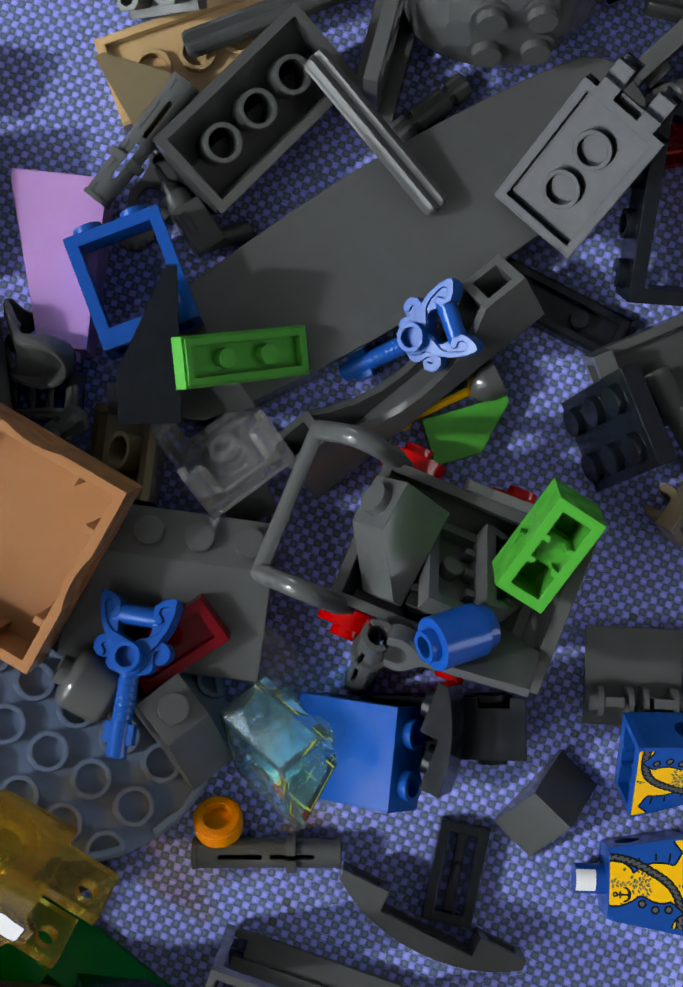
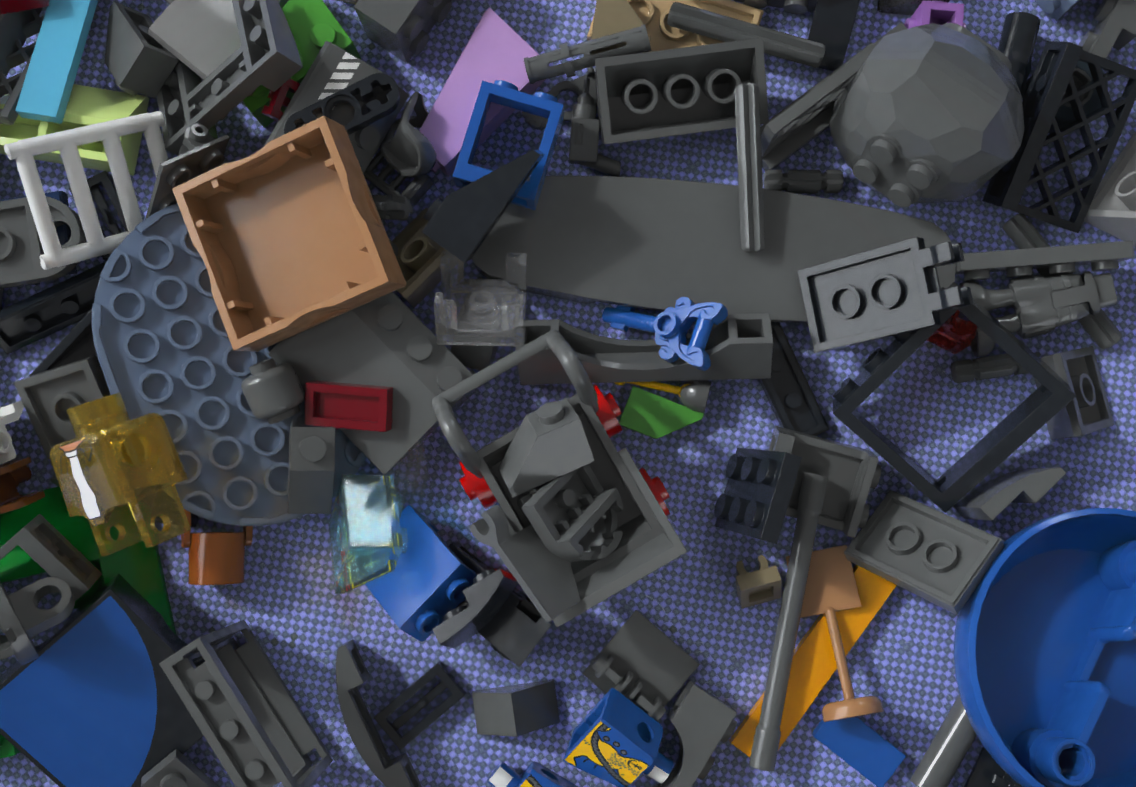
camera: 40 degrees right, 0 degrees up
blue piece [93,589,184,759] -> none
bright green tile [171,325,310,390] -> none
dark grey pin [191,833,342,873] -> none
light orange tile [193,796,244,848] -> none
dark grey pin [344,619,392,696] -> none
blue brick [414,603,501,671] -> none
bright green brick [492,477,607,614] -> none
none -> dark orange piece [181,508,253,585]

